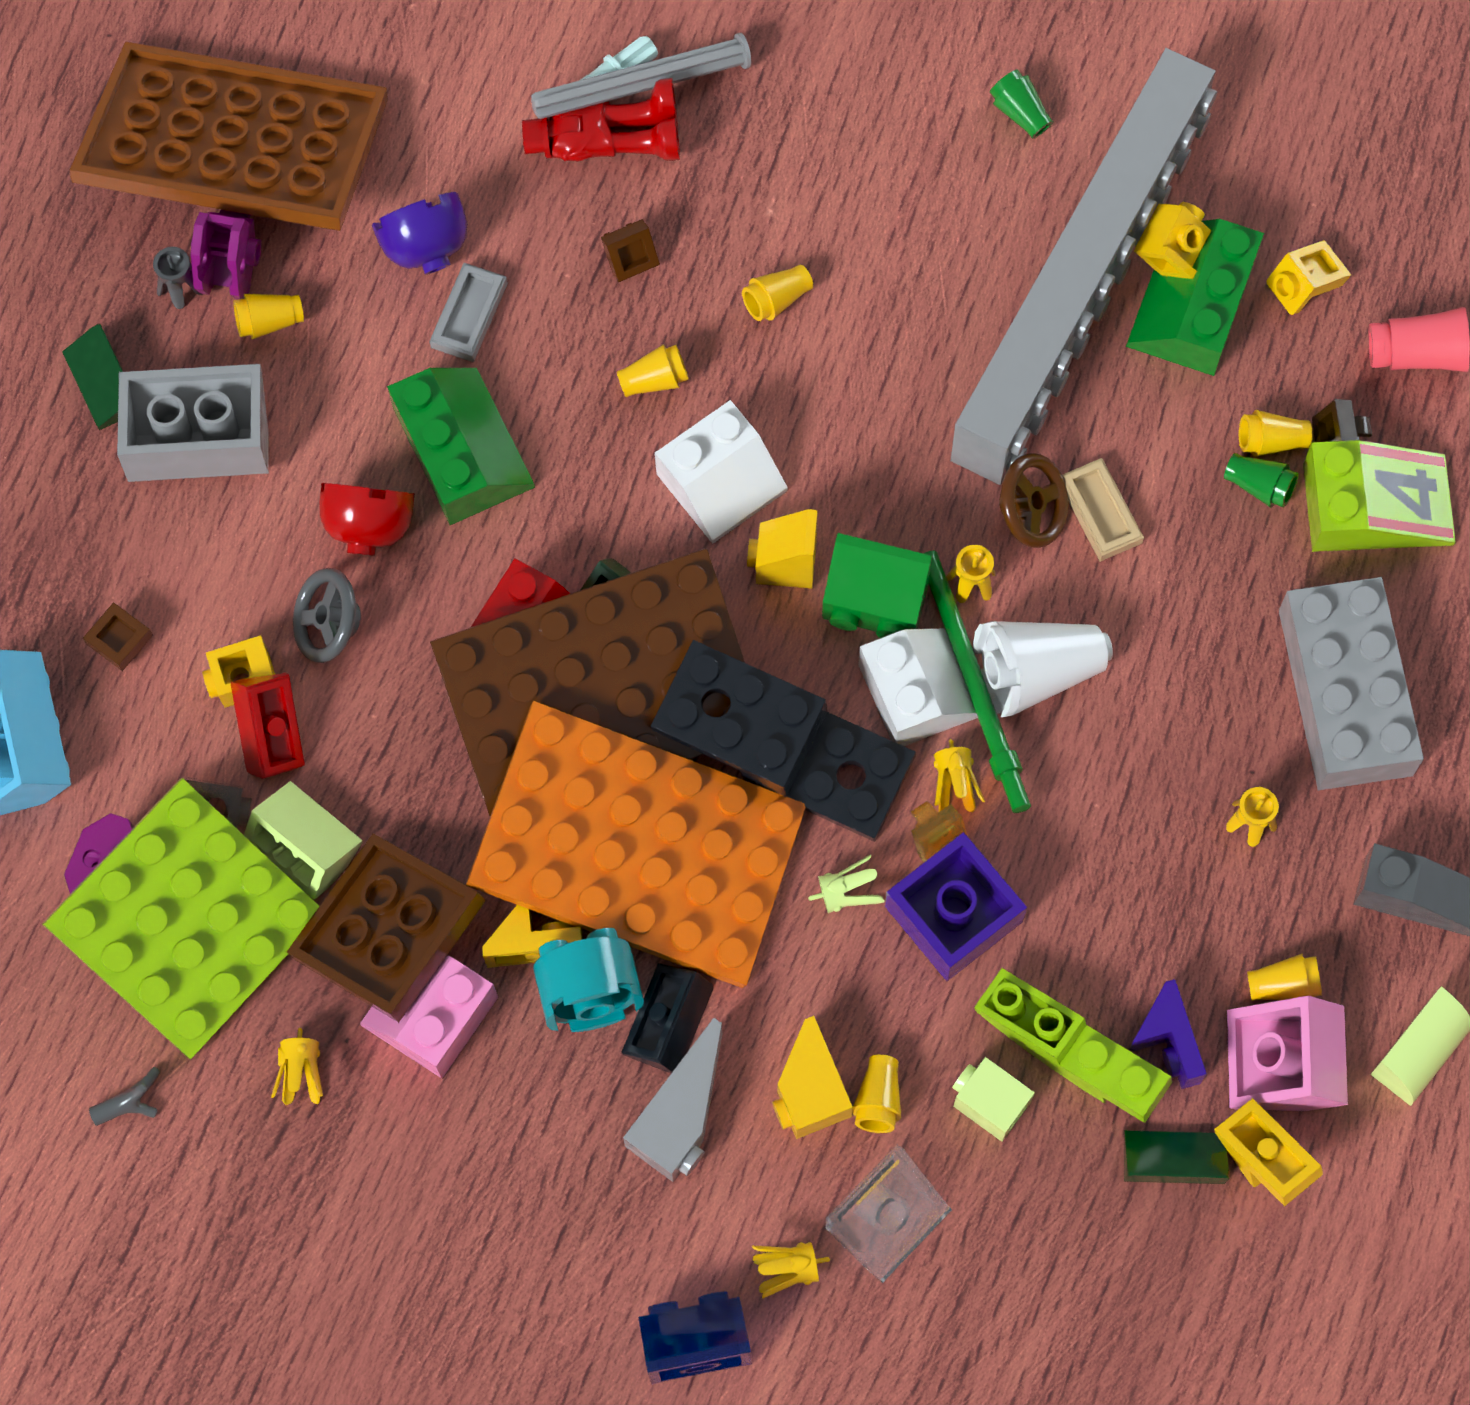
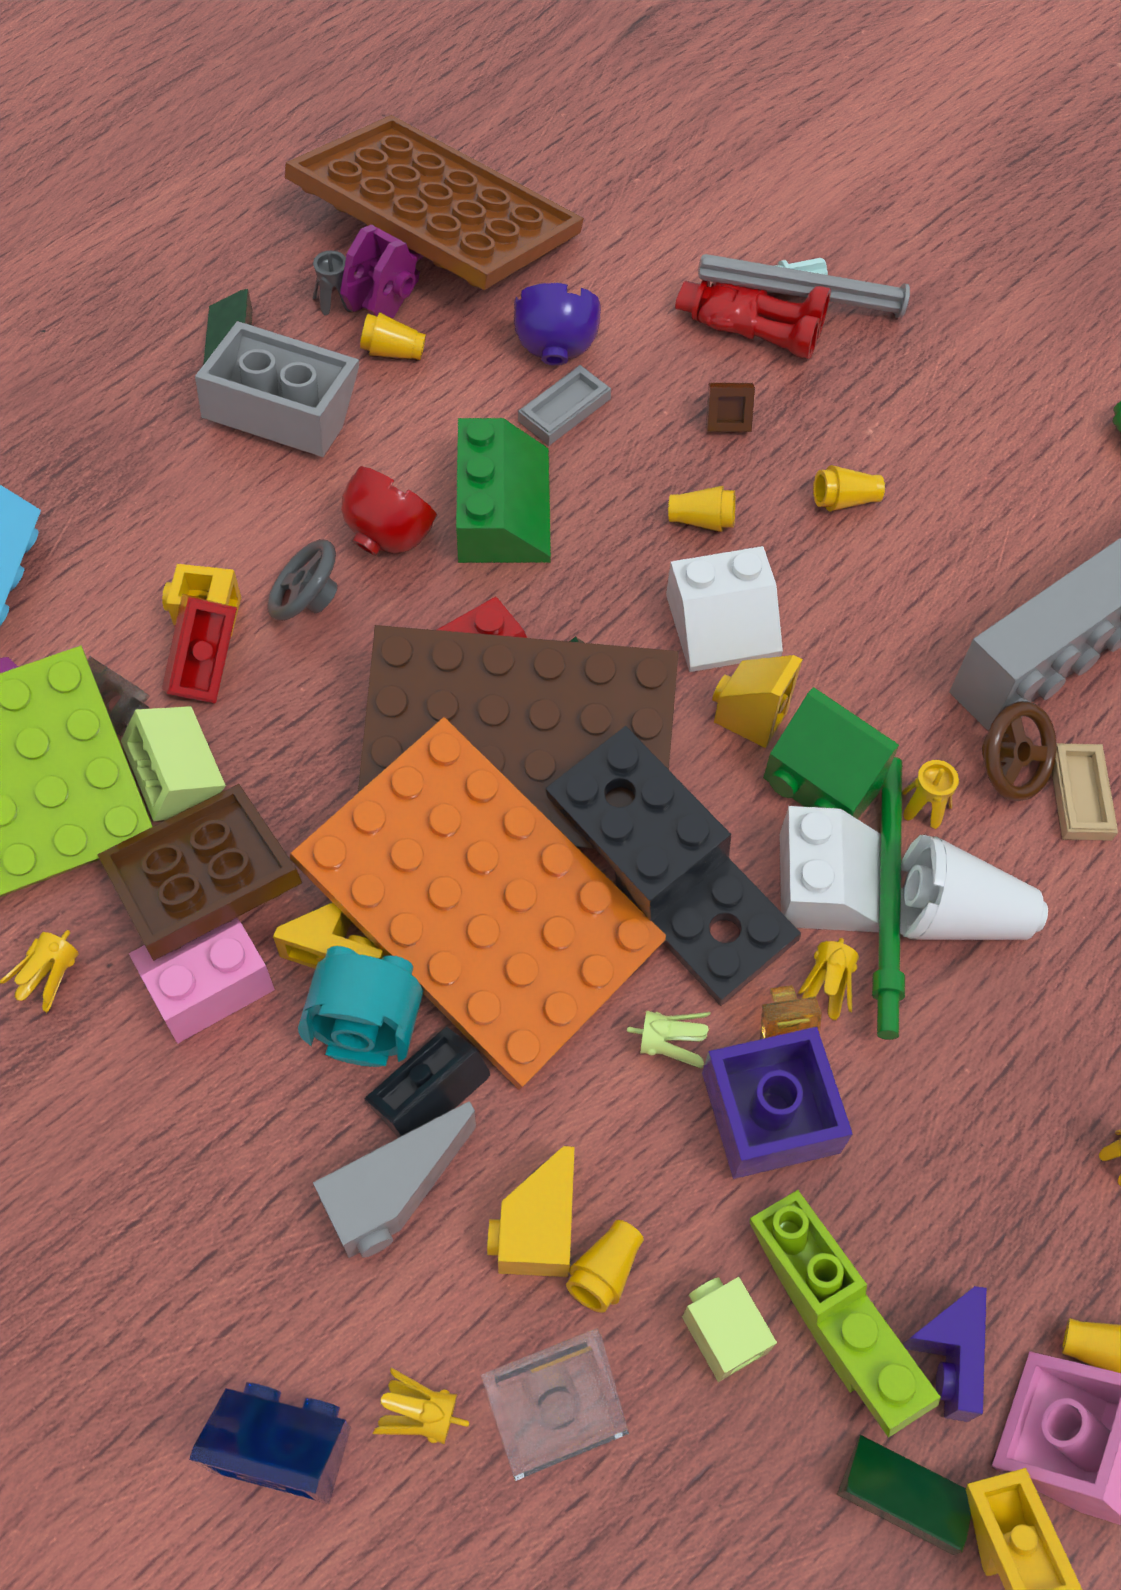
camera: 20 degrees right, 10 degrees down
reddish brown plate [83,602,153,671] -> none

